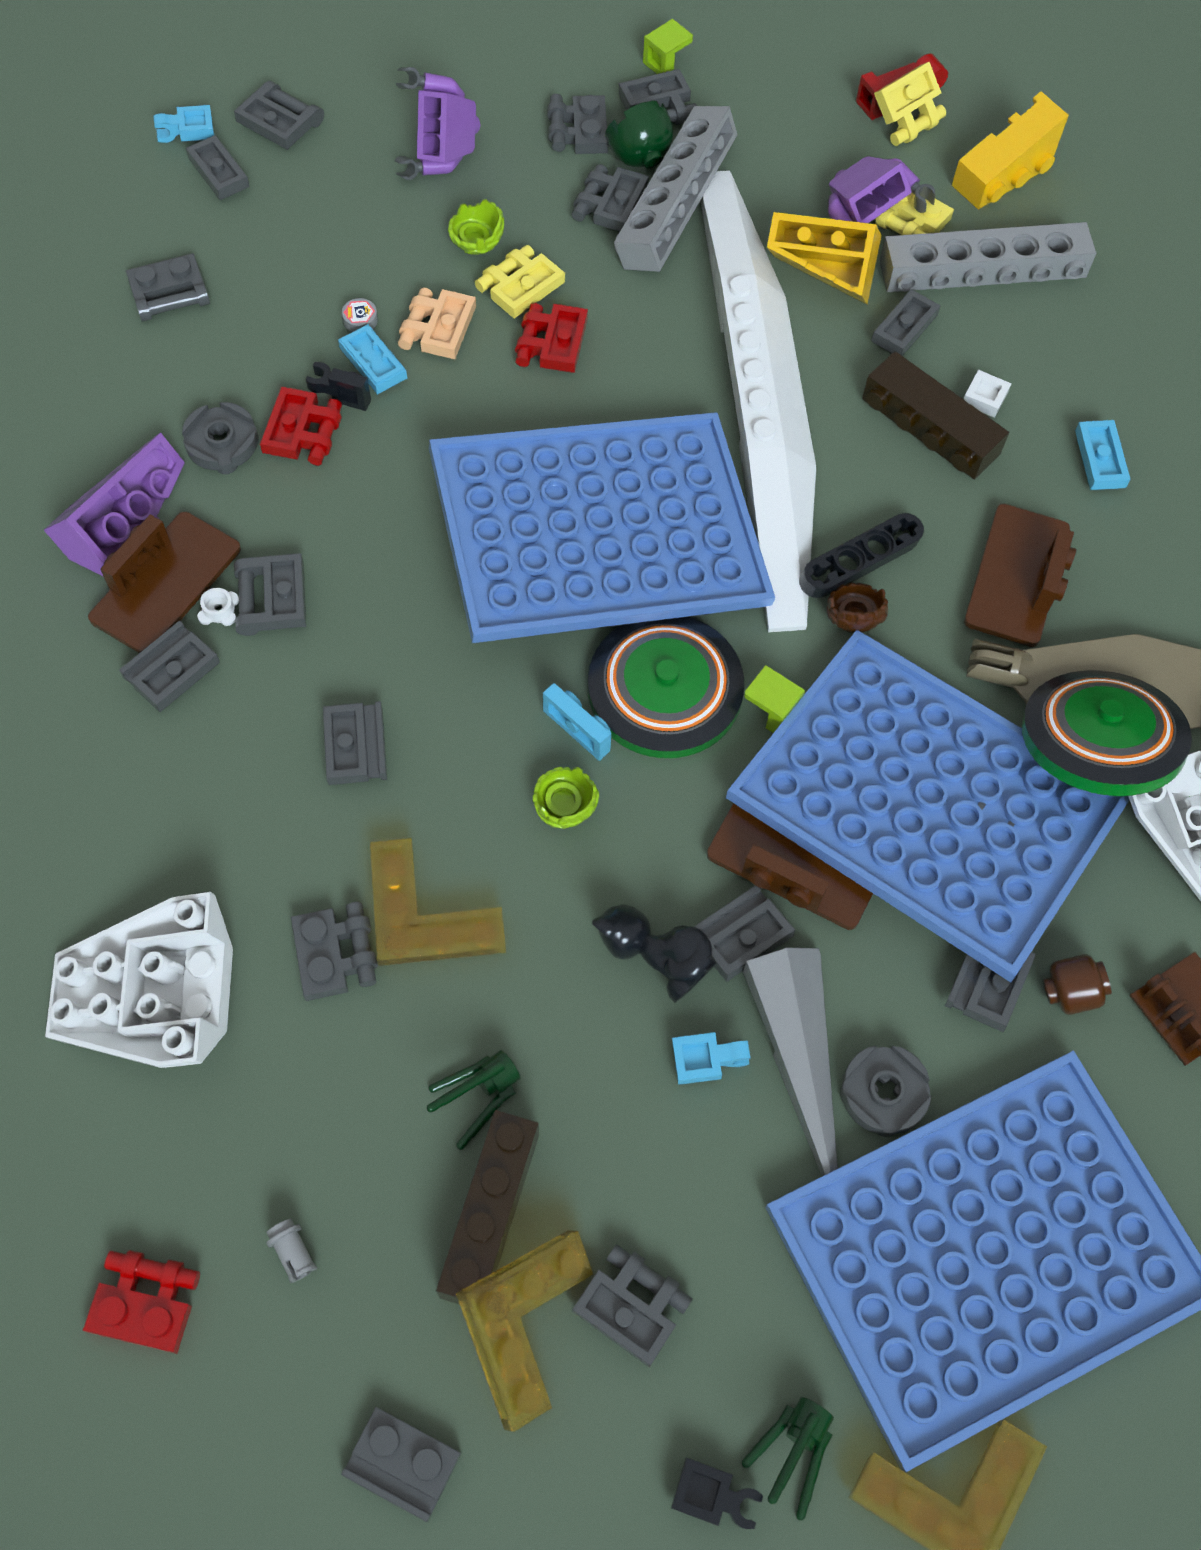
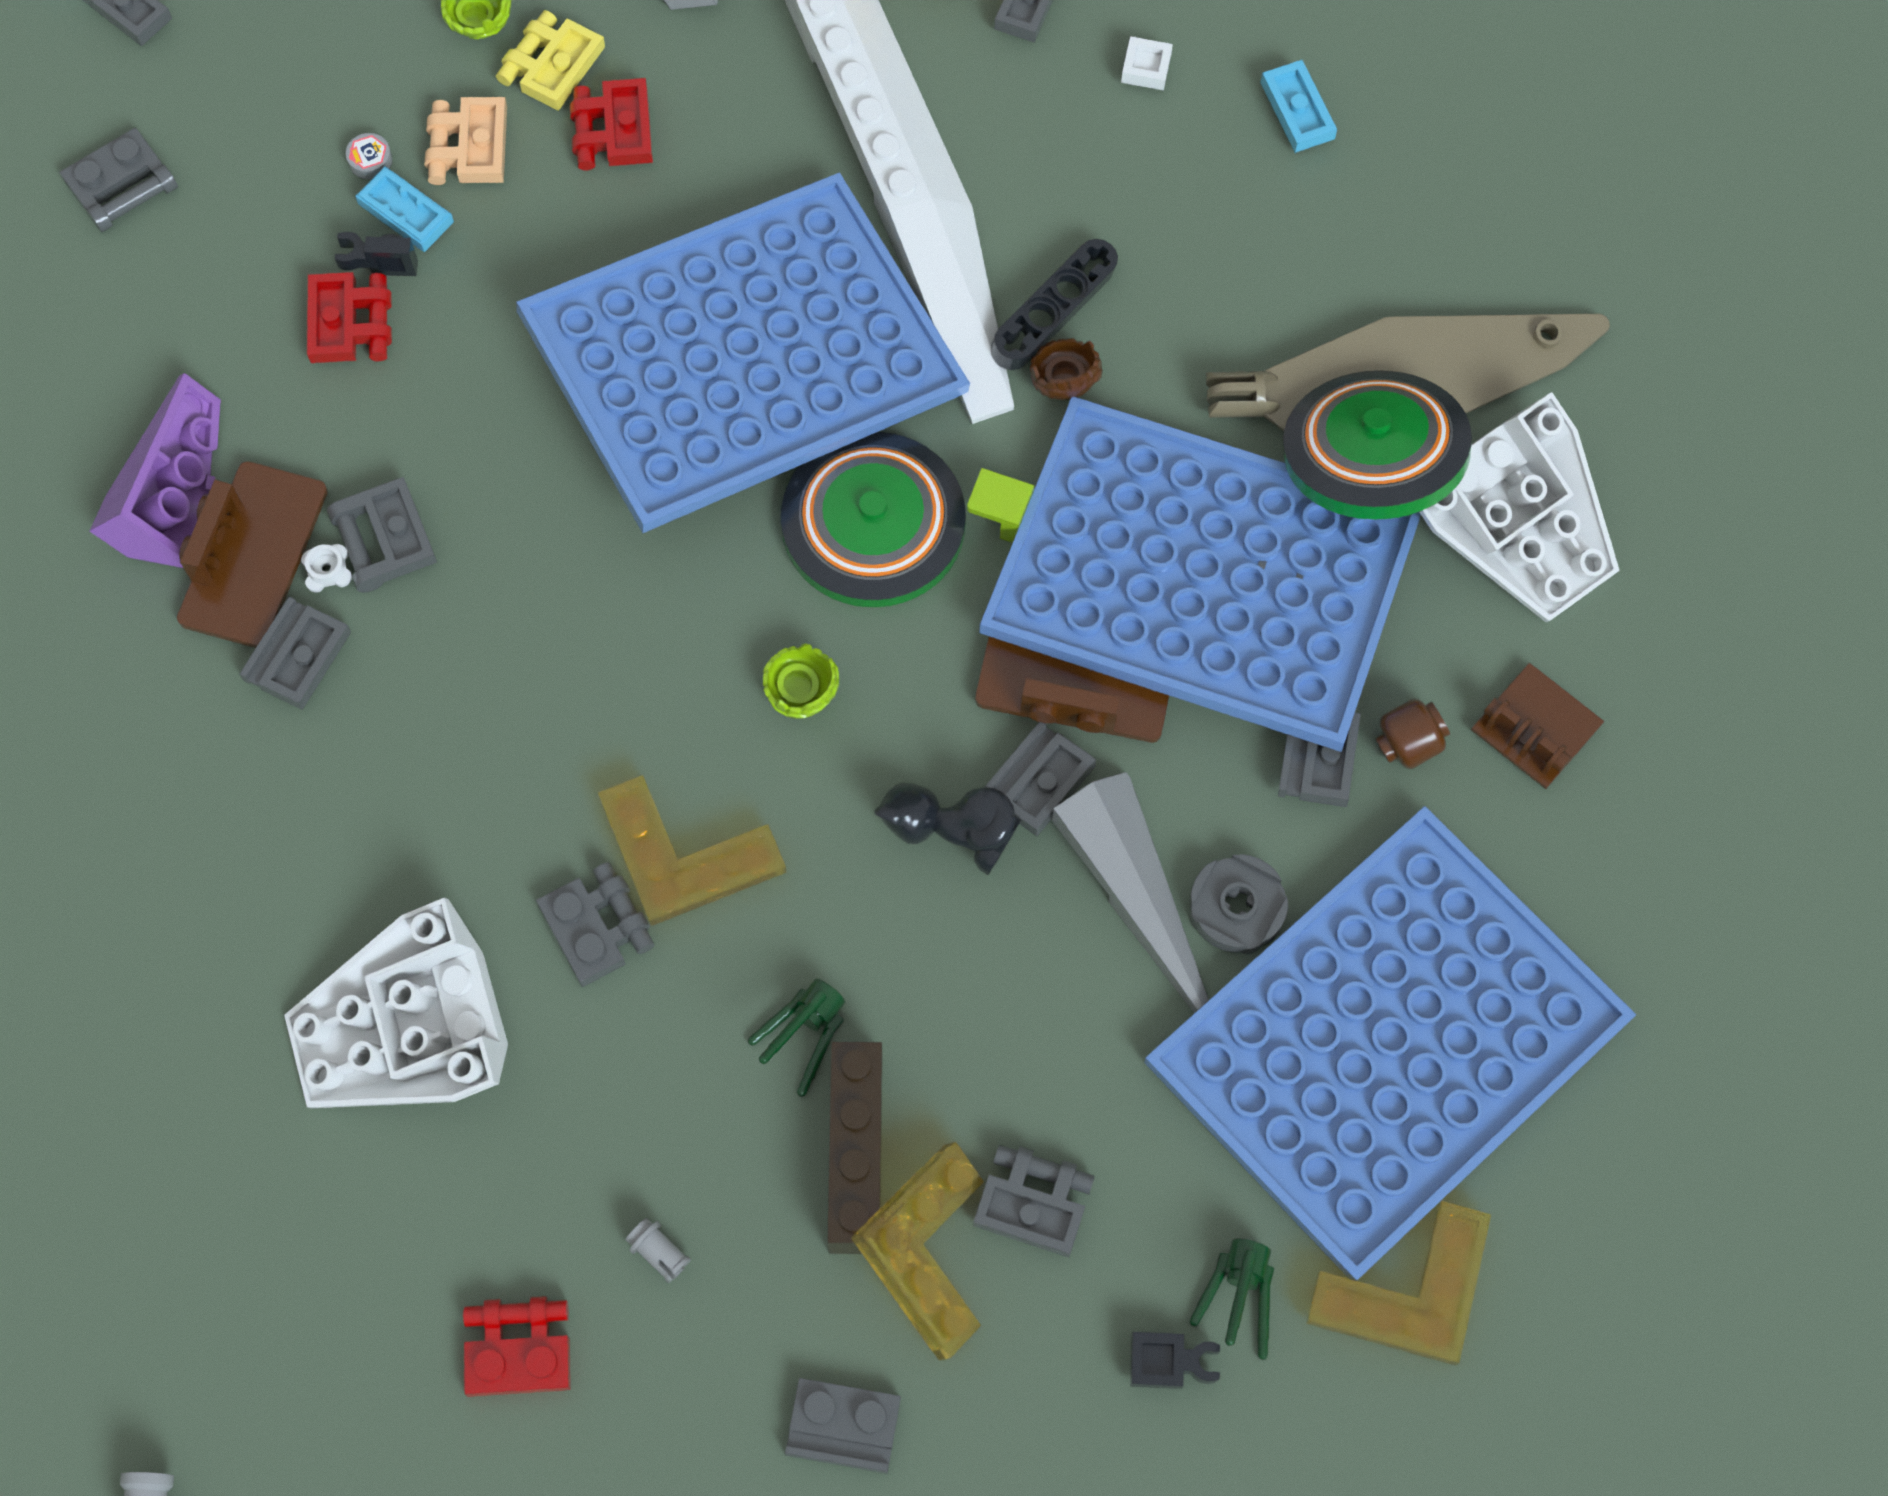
camera: 15 degrees left, 5 degrees up
dark grey plate [182,402,259,474] -> none
dark grey plate [323,701,387,785] -> none
medium azure plate [543,683,611,761] -> none
medium azure plate [672,1032,751,1085] -> none
dark brown brick [862,351,1010,480] -> none
reddish brown bracket [964,504,1076,647] -> none

